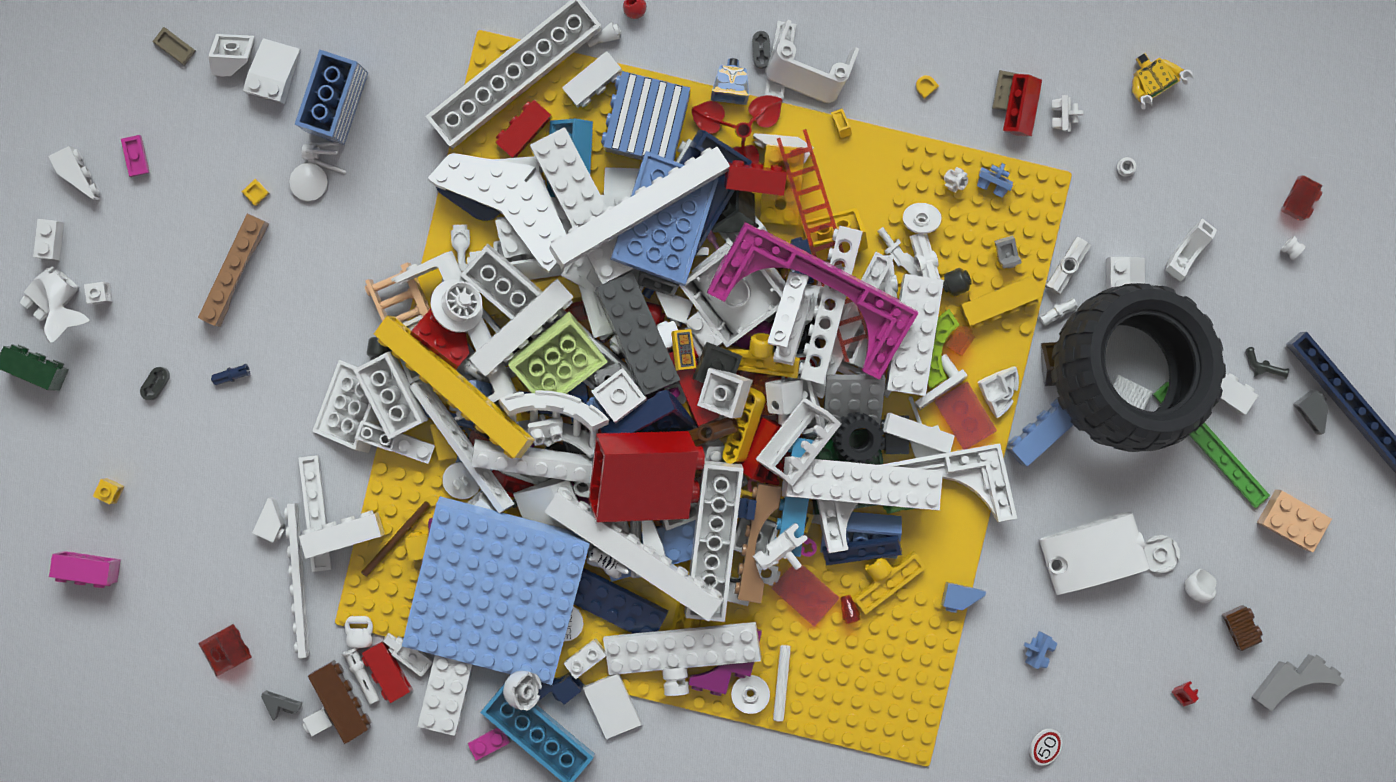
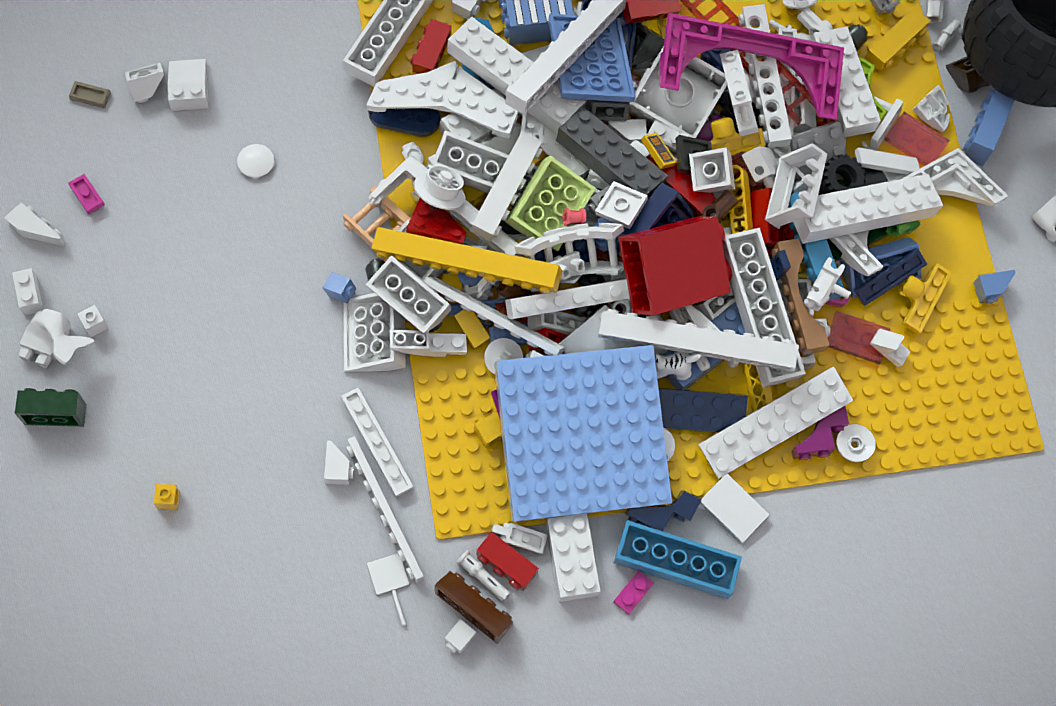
camera: 30 degrees left, 20 degrees down
dark pink brick [49,551,121,588] -> none
pearl dark grey beam [140,367,170,400] -> none
medium nougat arch [198,213,269,327] -> none
clear red slope [198,624,252,677] -> none
dark blue axle [211,364,250,385] -> none
yellow tile [241,179,269,206] -> none
dark grey slope [261,690,303,721] -> none
medium blue brick [295,49,368,145] -> none
white brick [299,510,385,559] -> none
white plant [302,141,346,174] -> none
white piece [345,616,373,648] -> none
reddish brown piece [361,501,431,577] -> none
white cylinder [503,671,542,711] -> none
white brick [564,638,607,679] -> none
white wheel [662,667,689,696] -> none
white axle [773,645,791,721] -> none
clear red cone [840,595,861,624] -> none
clear orange brick [944,325,975,356] -> none
none -> medium blue brick [322,272,356,304]
none -> white piece [367,553,410,626]
none -> coral bush [562,208,586,226]
none -> white slope [870,329,910,367]

